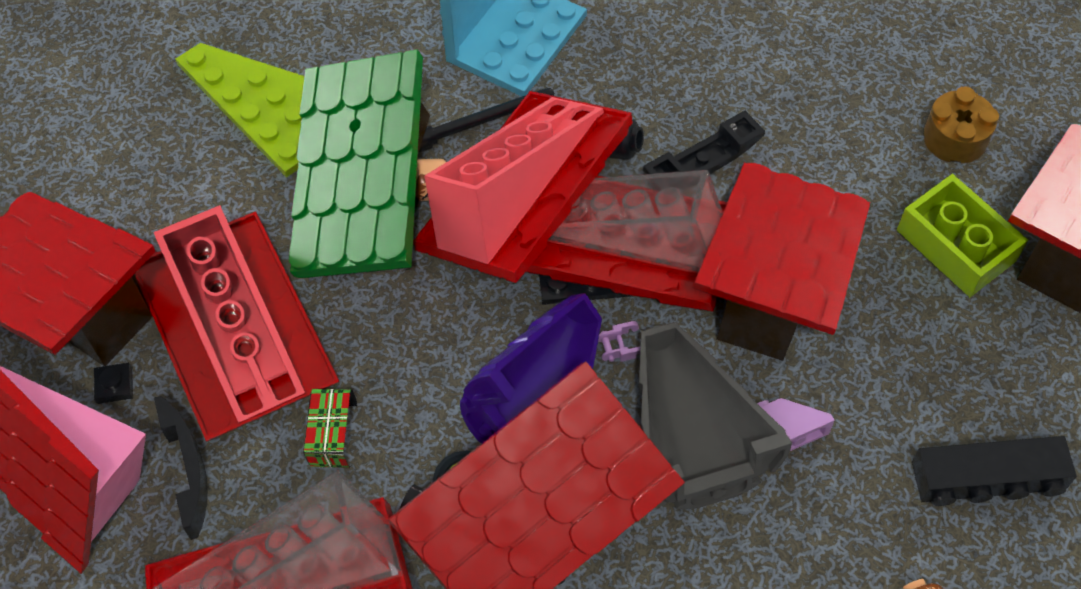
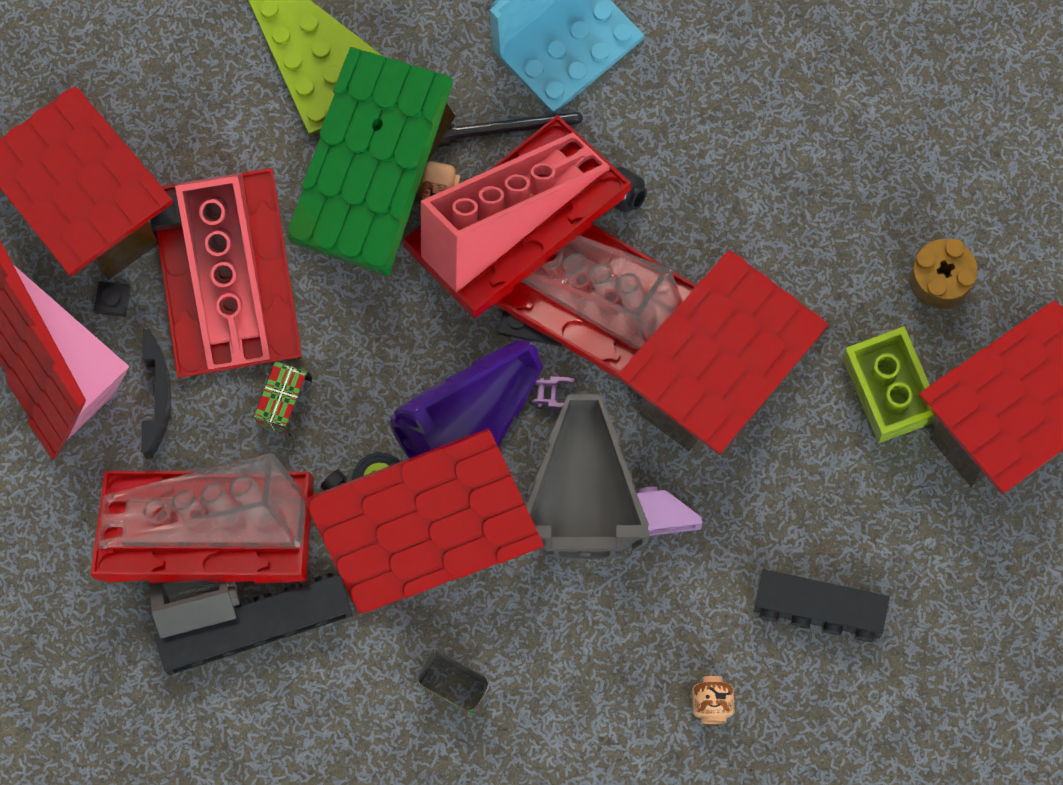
camera: 20 degrees right, 15 degrees up
black slope [643,110,765,192] -> none
none -> black plate [150,194,182,231]

